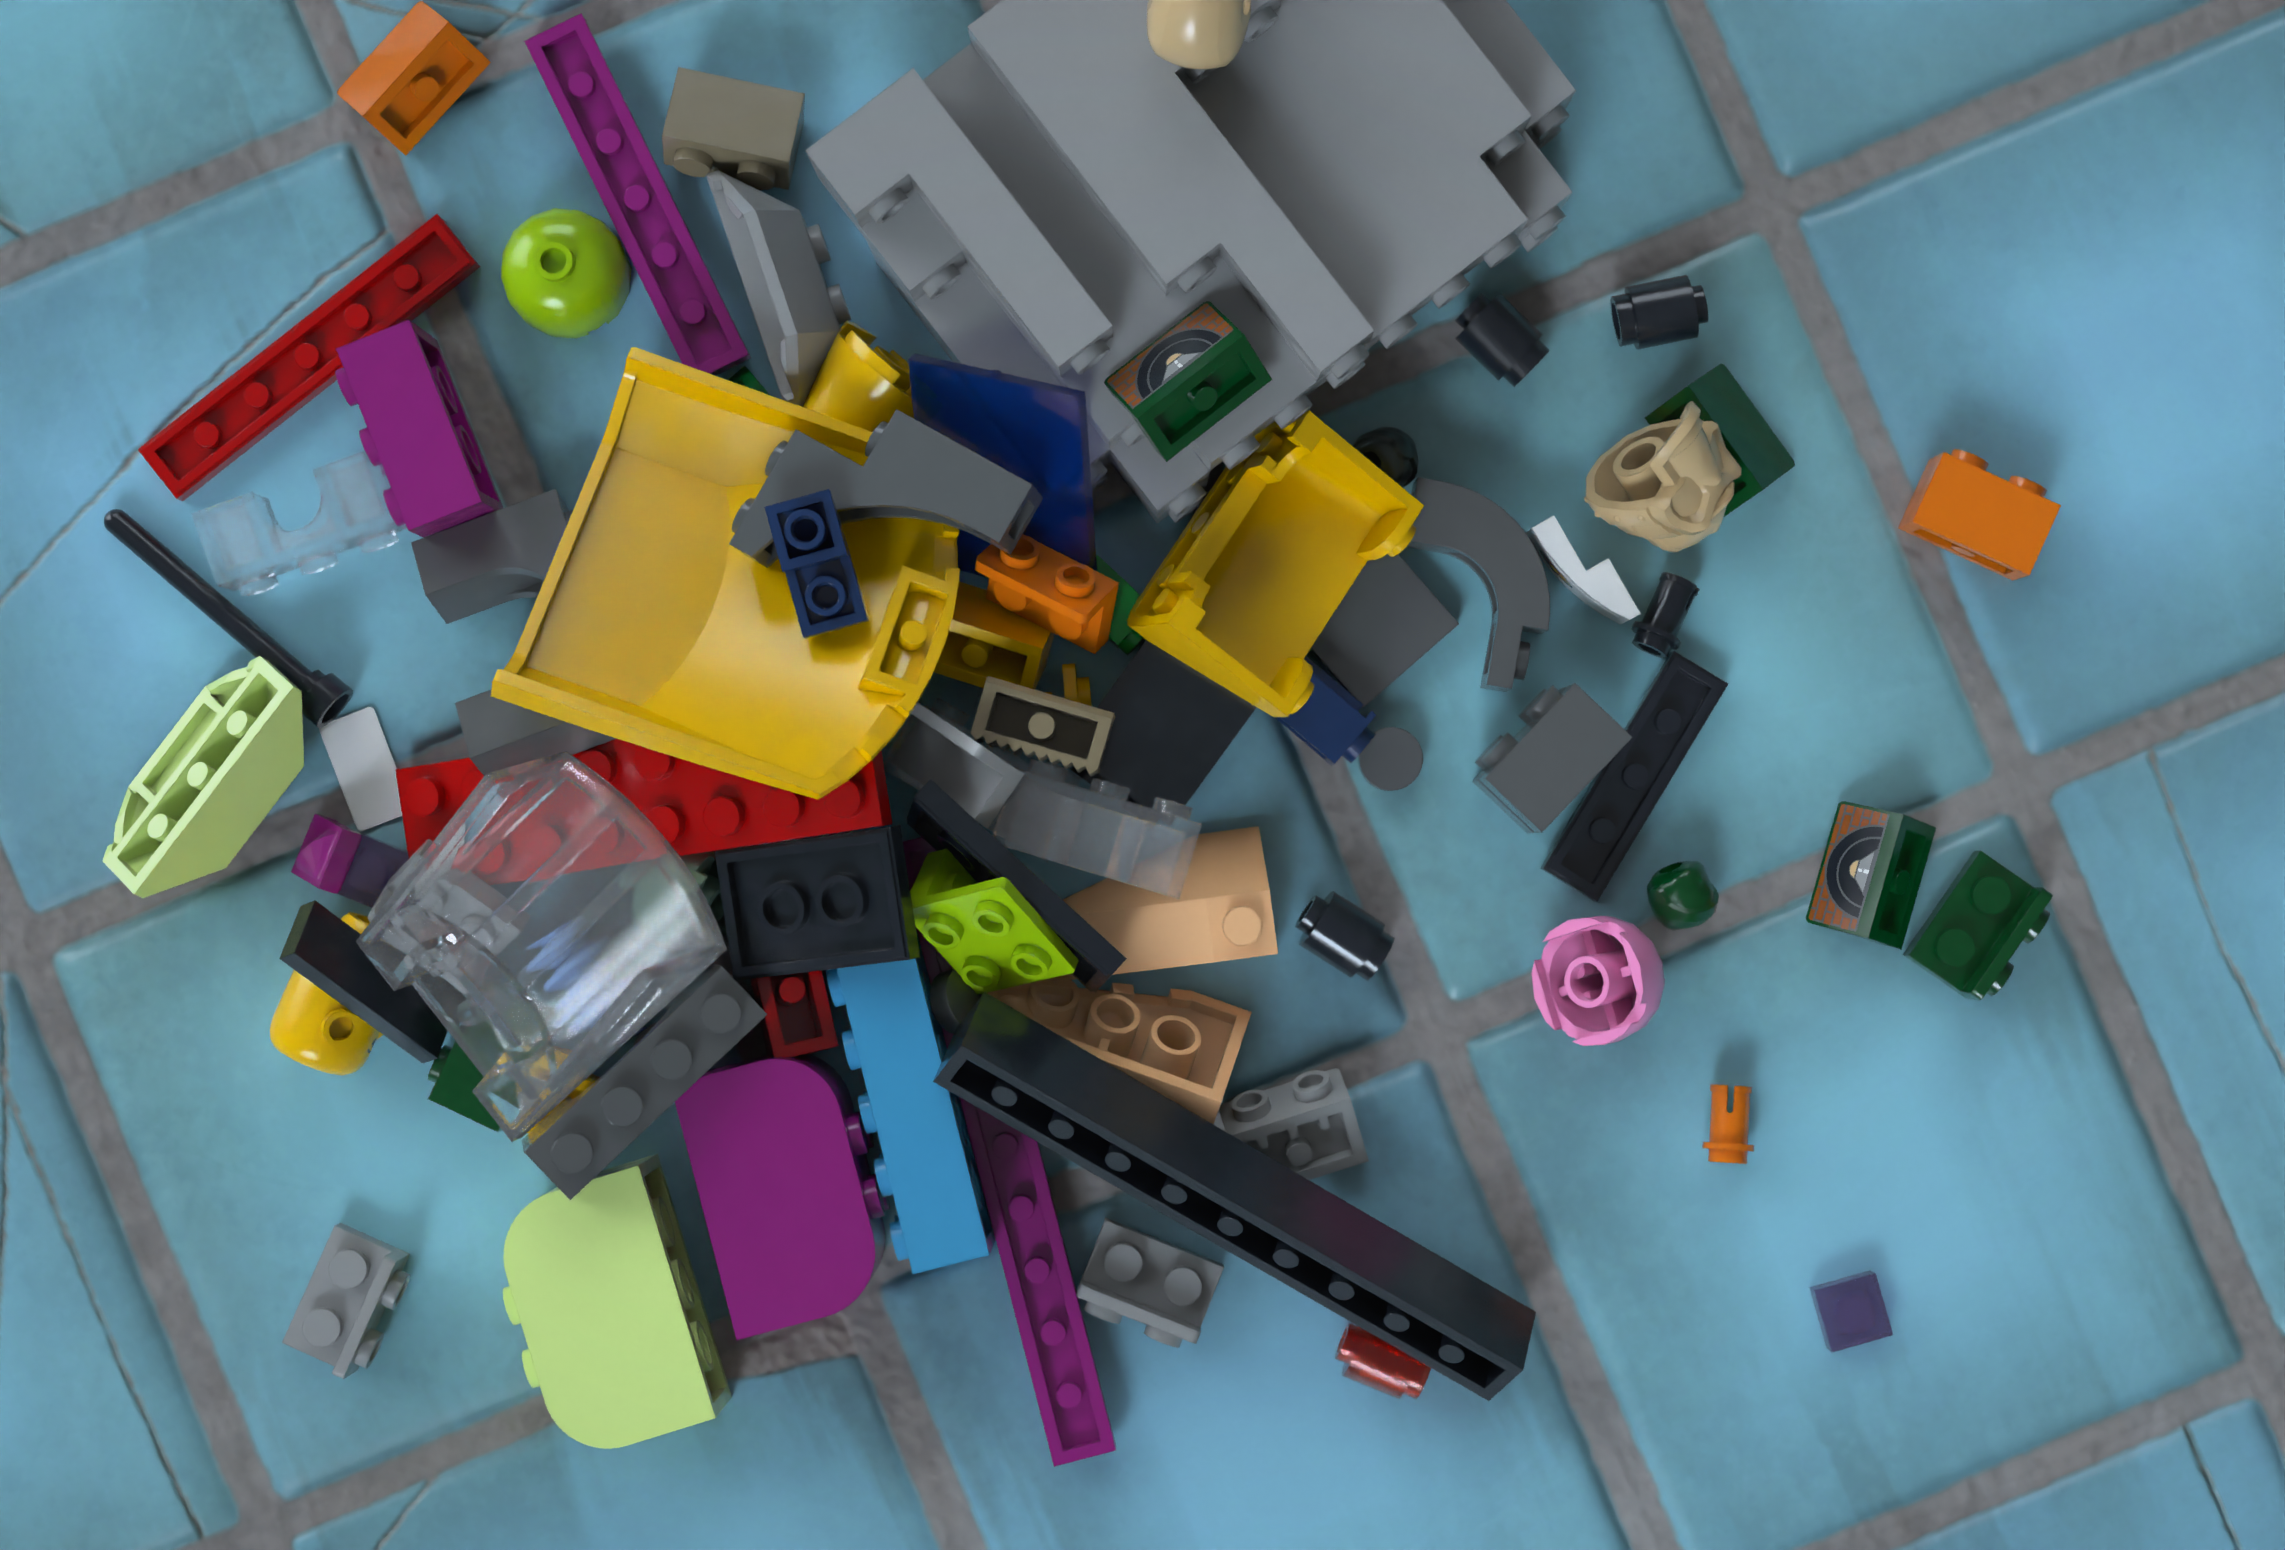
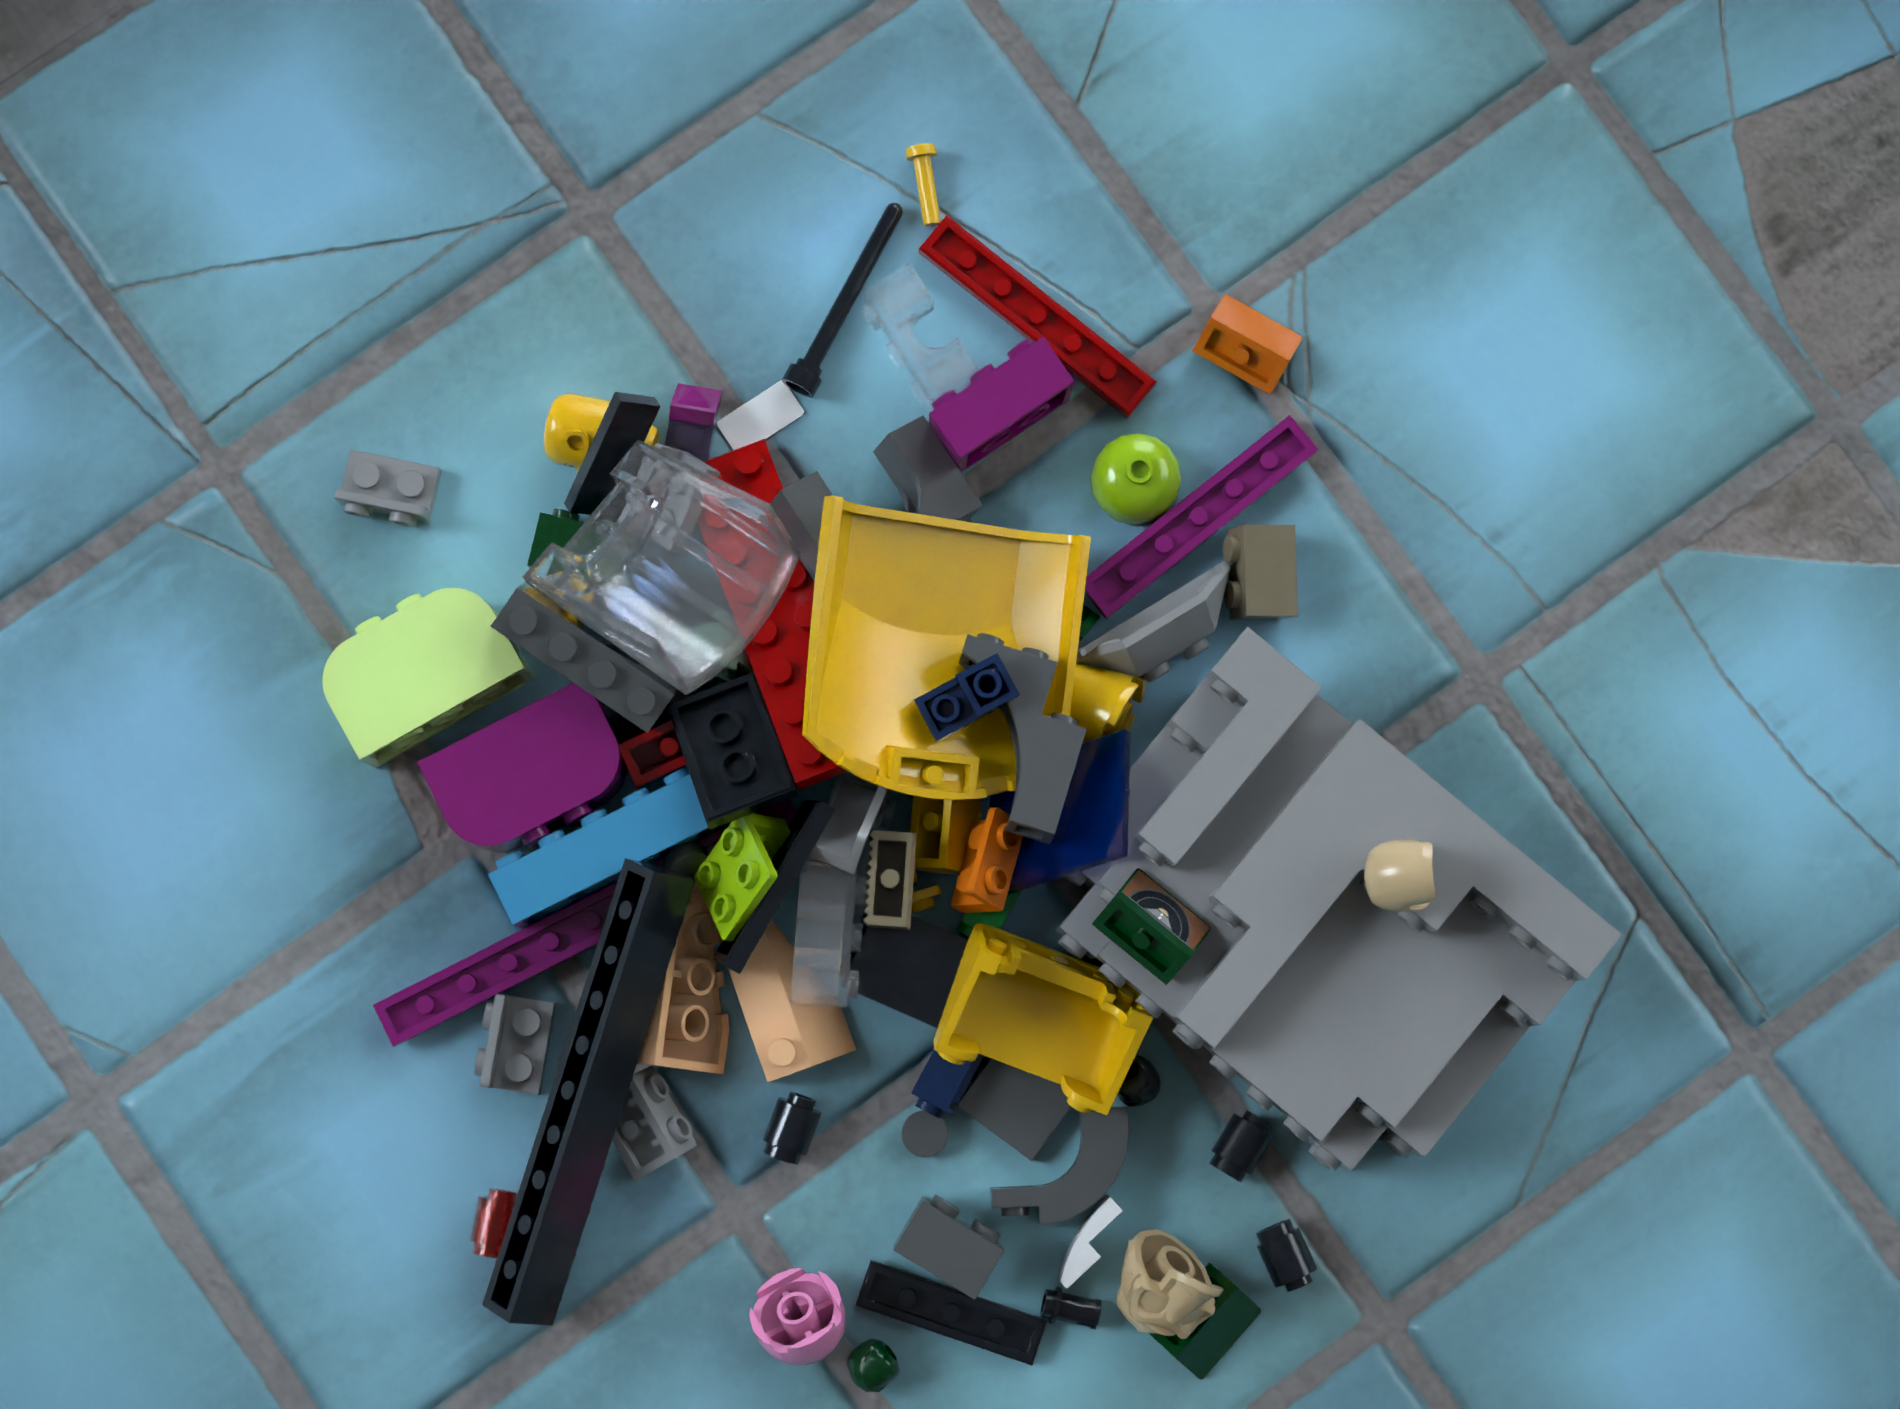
camera: 70 degrees right, 5 degrees down
yellowish green wedge [102,656,304,898] -> none
none -> yellow piece [905,143,941,226]

